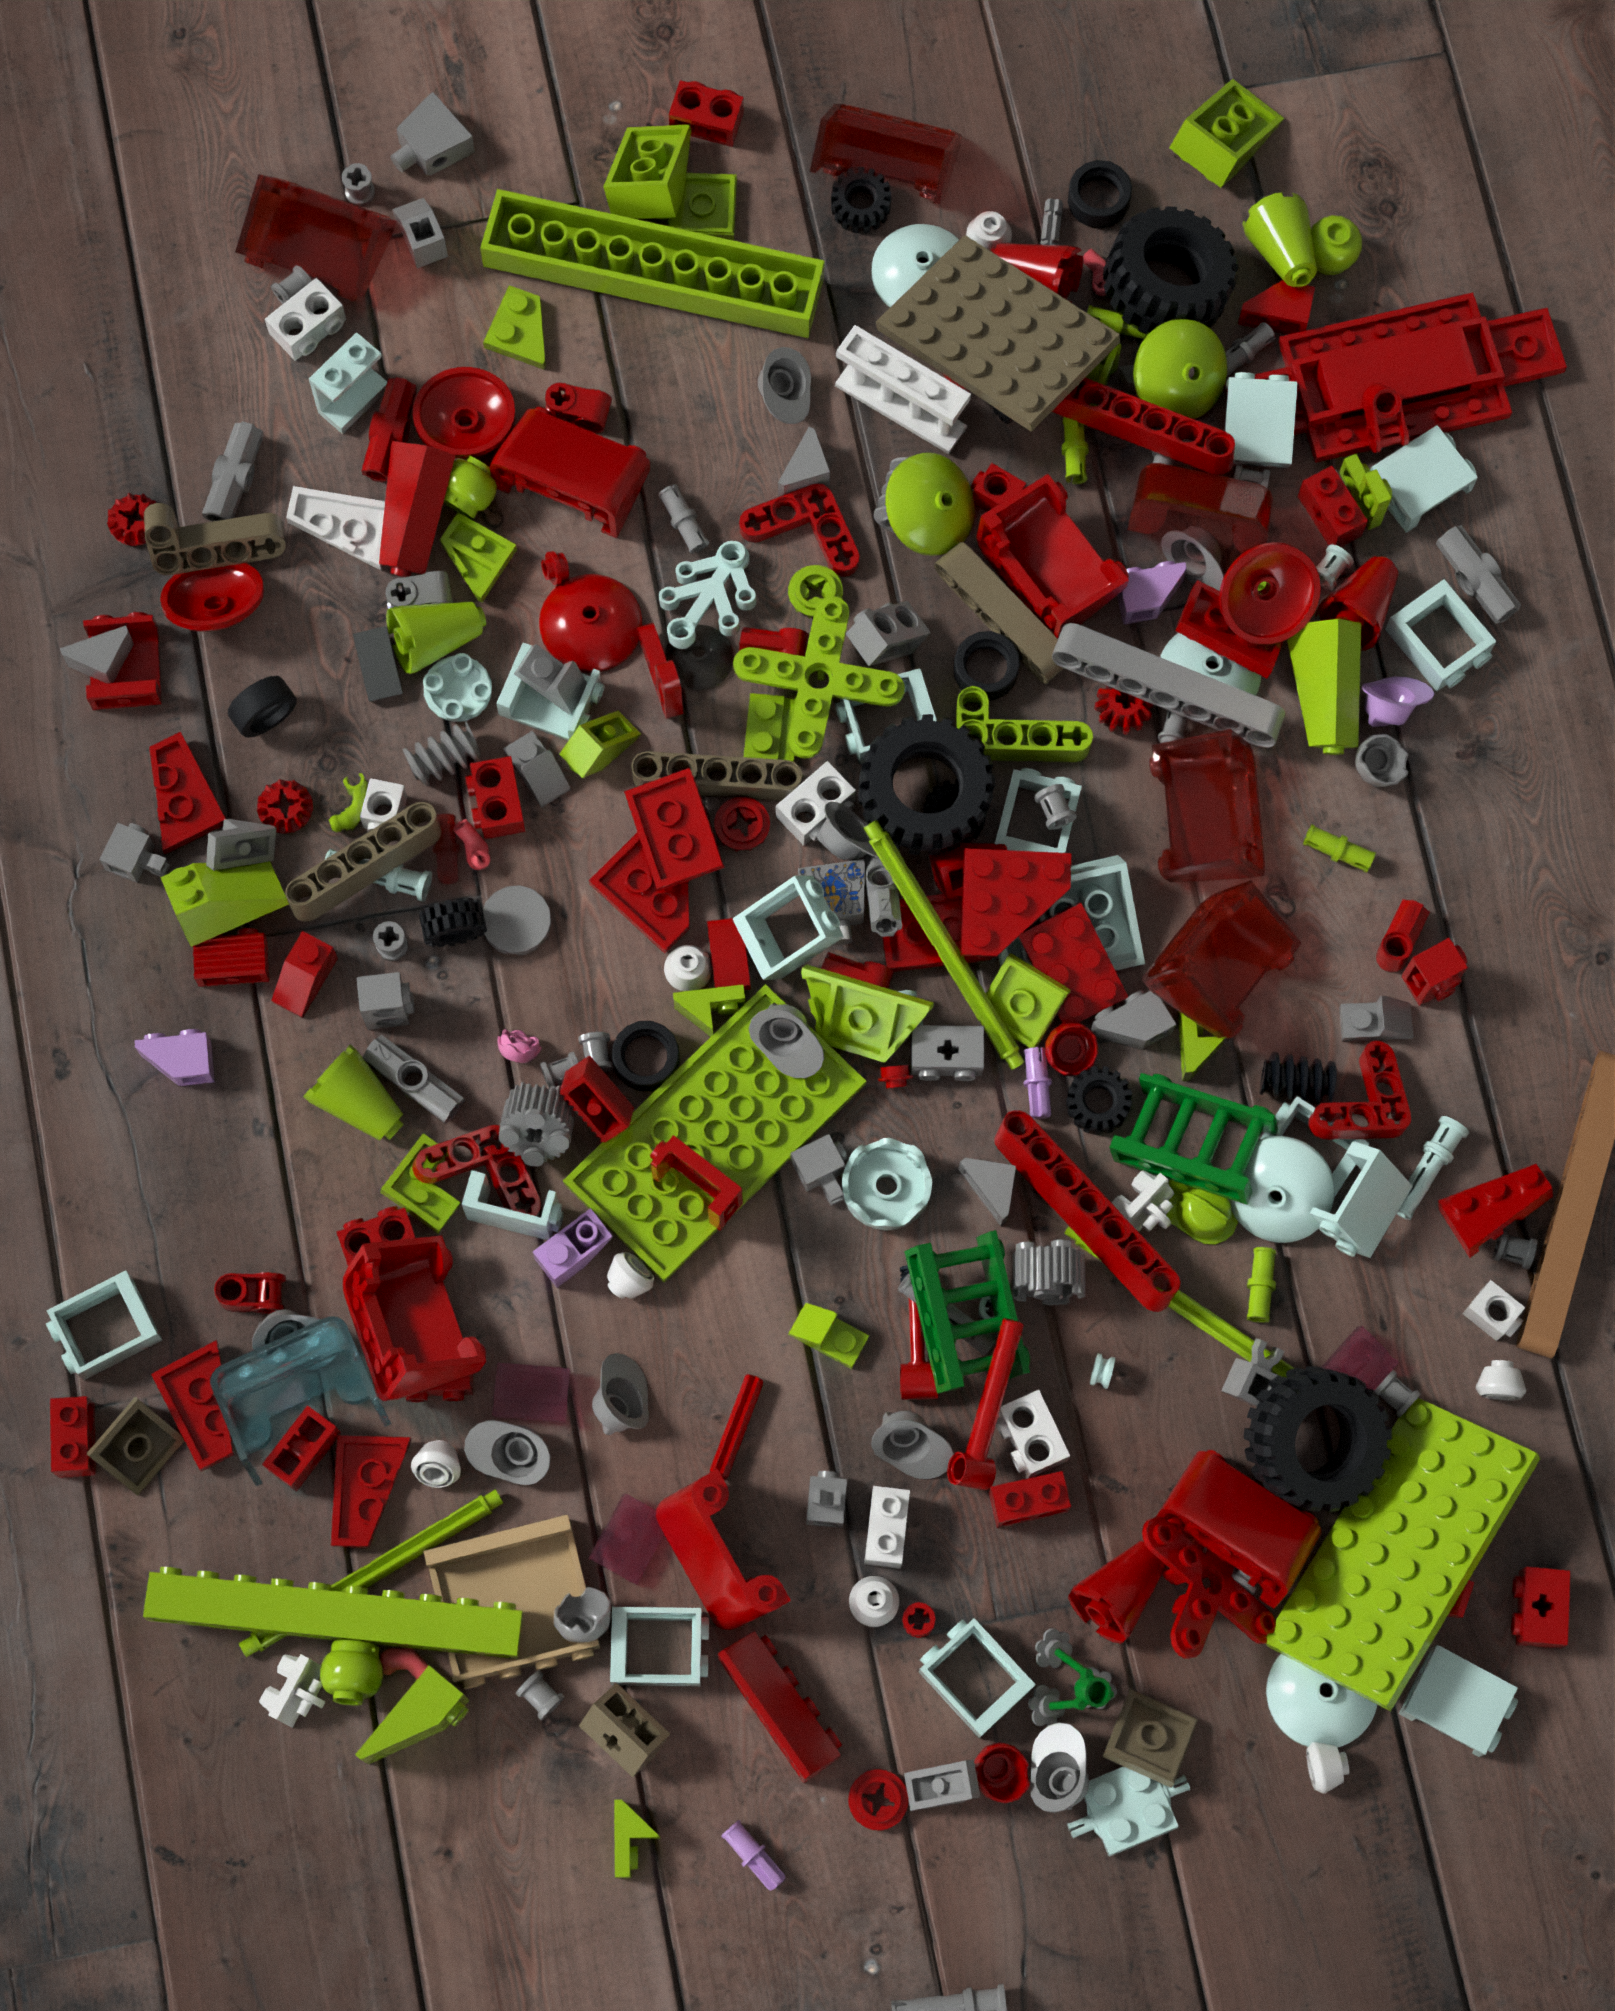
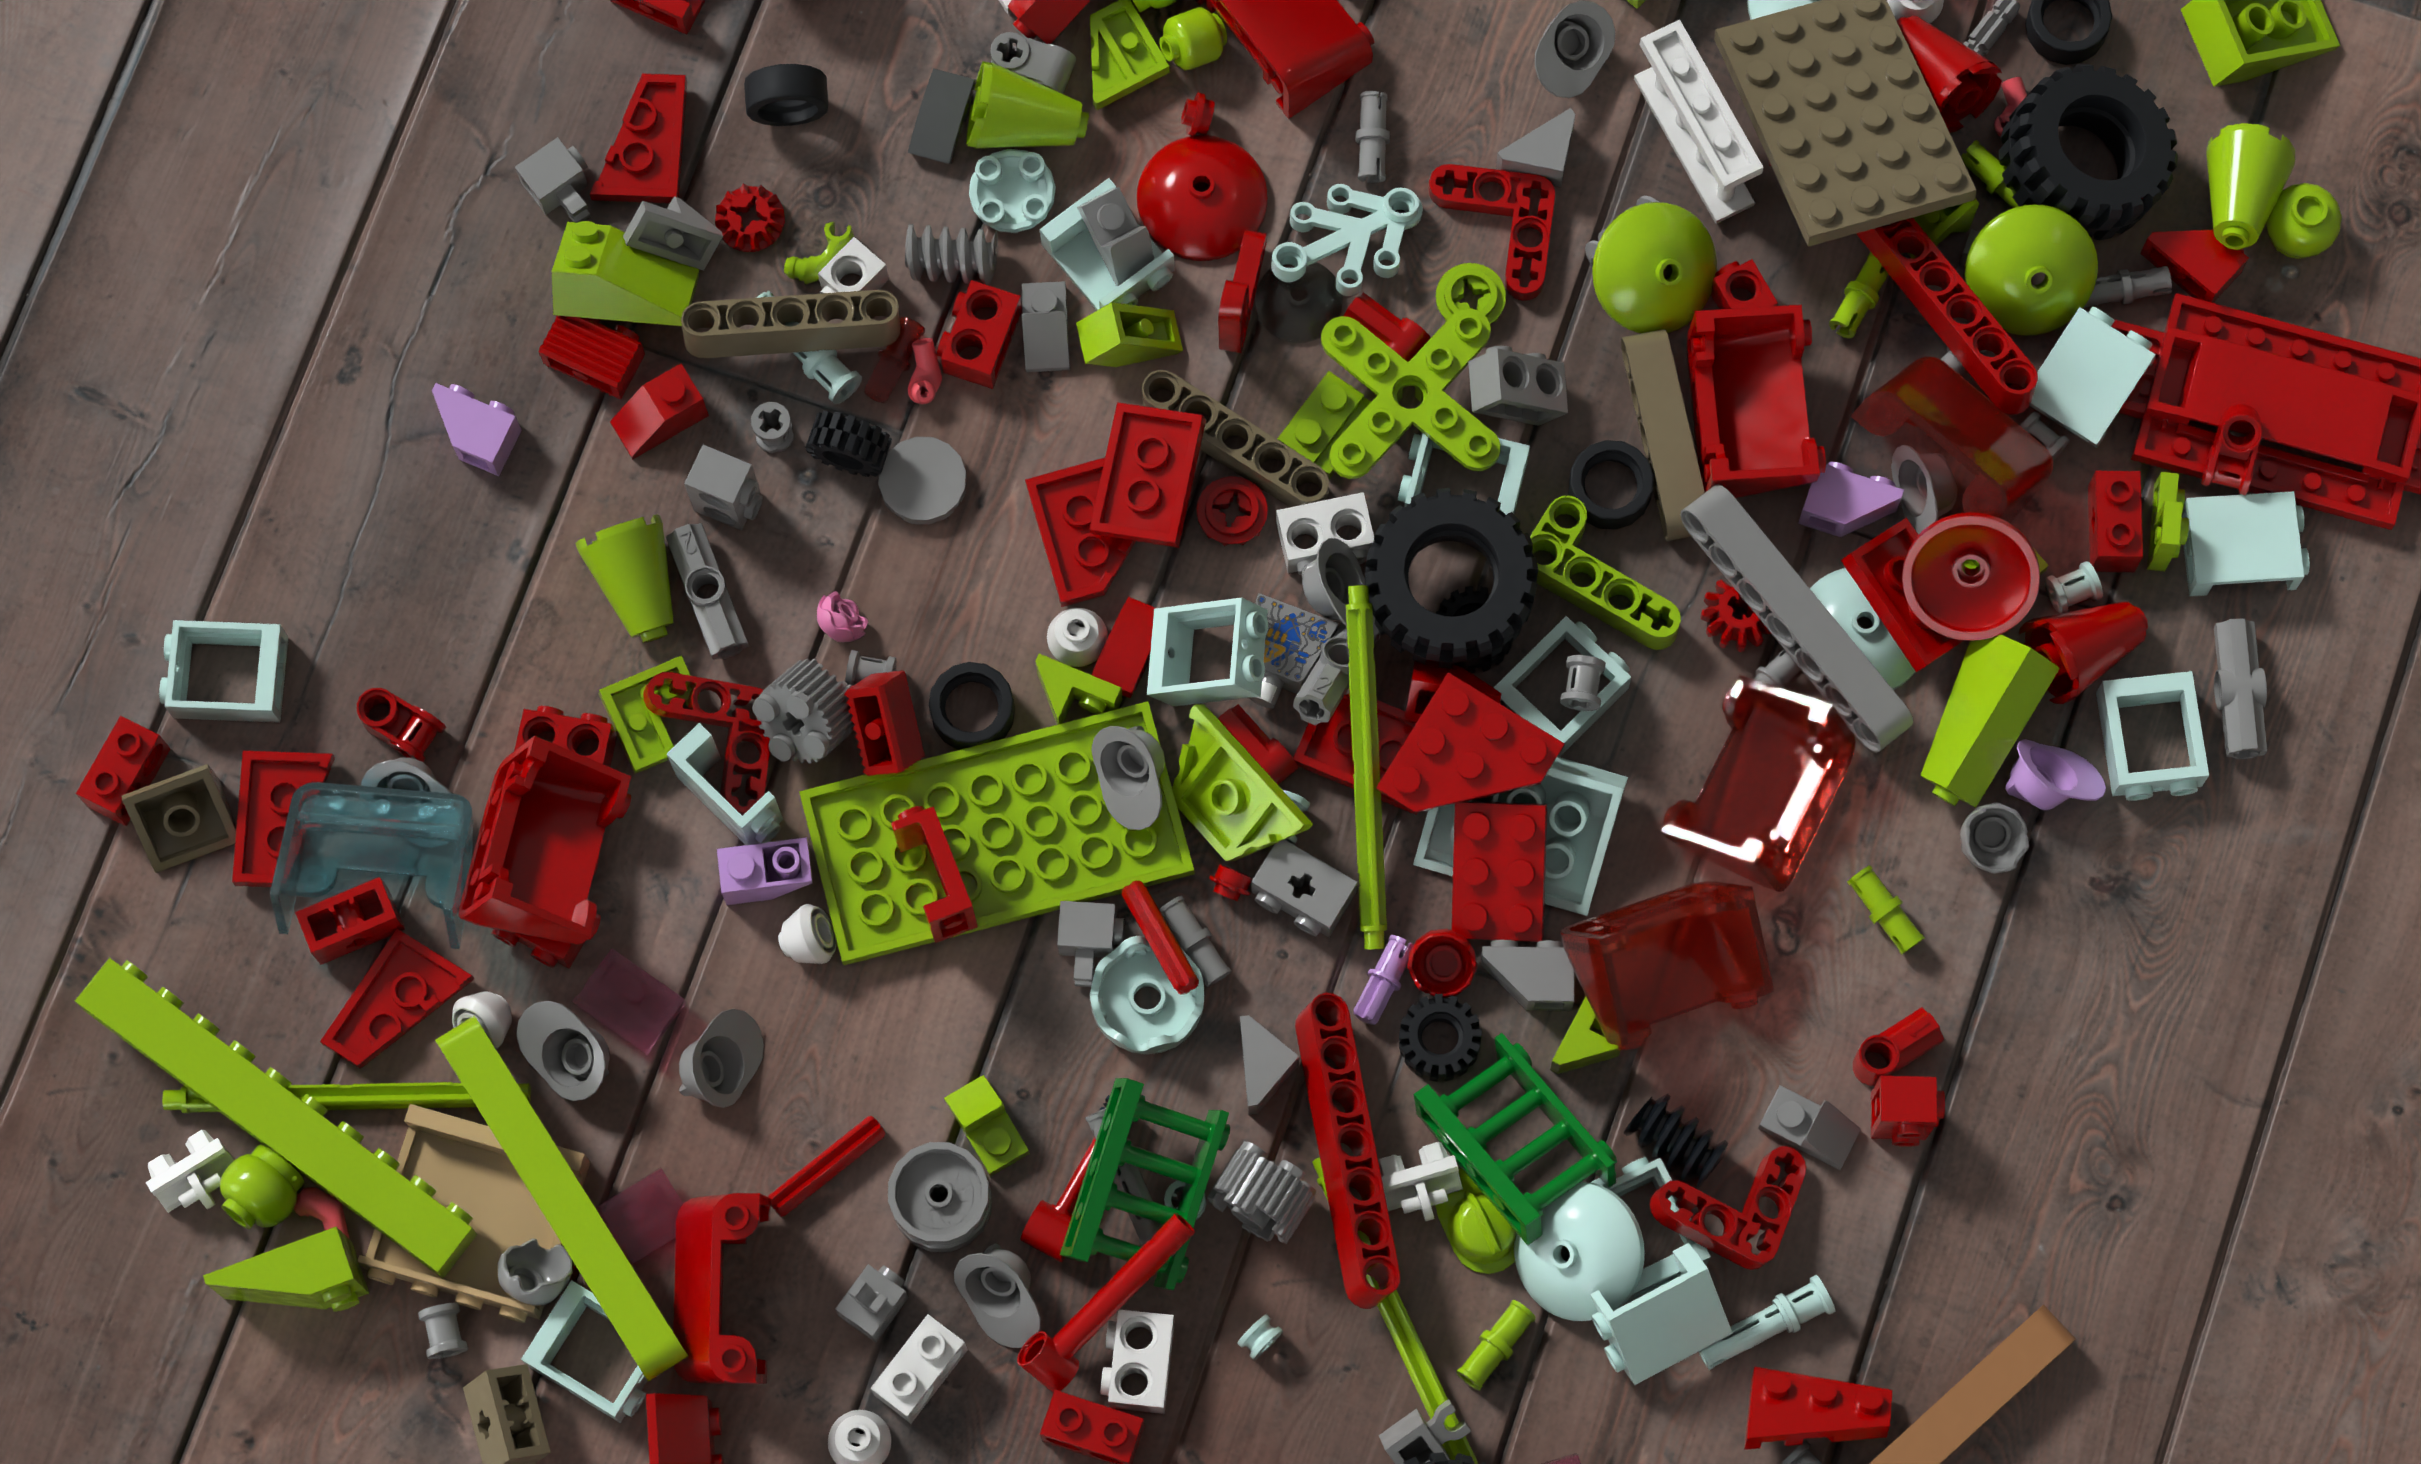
camera: 35 degrees right, 0 degrees up
light grey bush [578,1032,614,1073] -> none
lime tile [986,953,1071,1048] -> none
none -> lime beam [435,1015,688,1381]
none -> light grey wheel [888,1142,992,1252]
none -> red axle [1121,880,1199,995]
none -> lime head [1159,7,1227,71]
none -> light grey pin [1159,896,1231,987]

